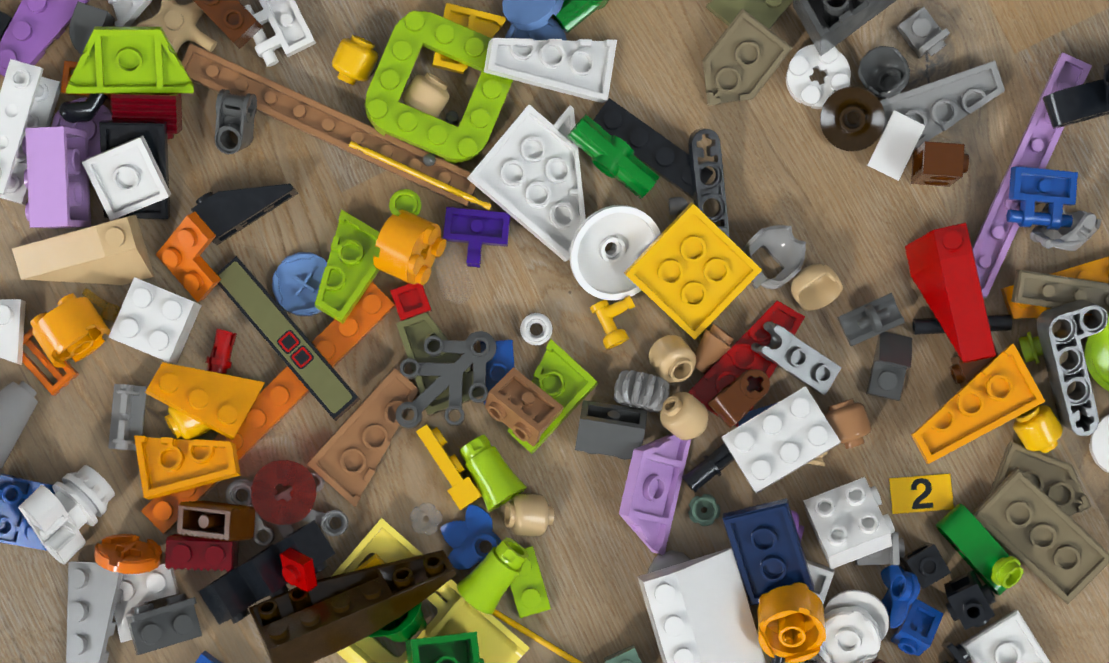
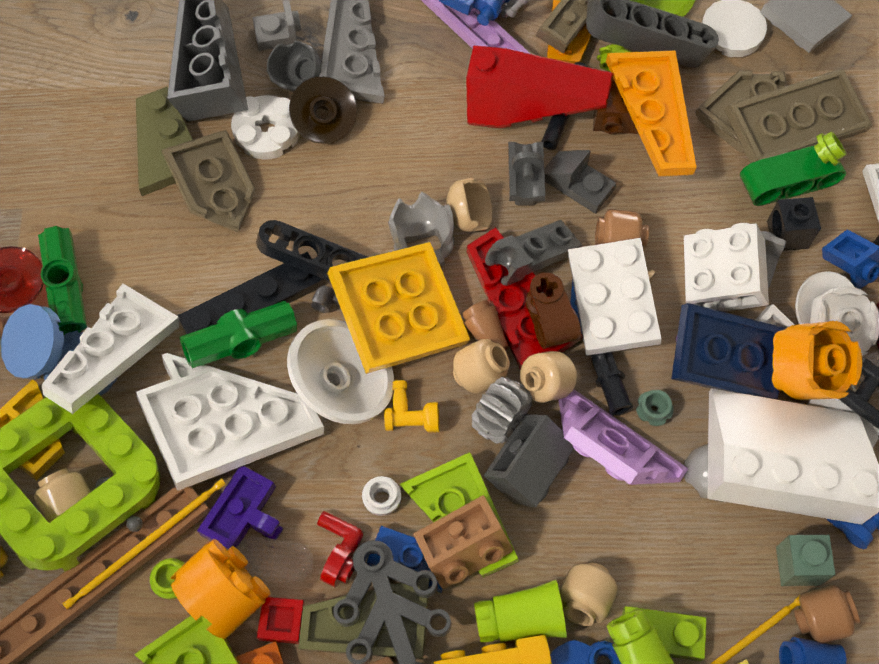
camera: 70 degrees left, 20 degrees down
white sticker [867,110,925,181] -> none
blue plate [881,565,920,628] -> none
yellow sticker [889,474,954,514] -> none
reddish brown brick [911,141,969,187] -> none
black brick [944,570,997,630] -> none
yellow head [1013,405,1063,453] -> none
none -> red plate [317,511,363,588]

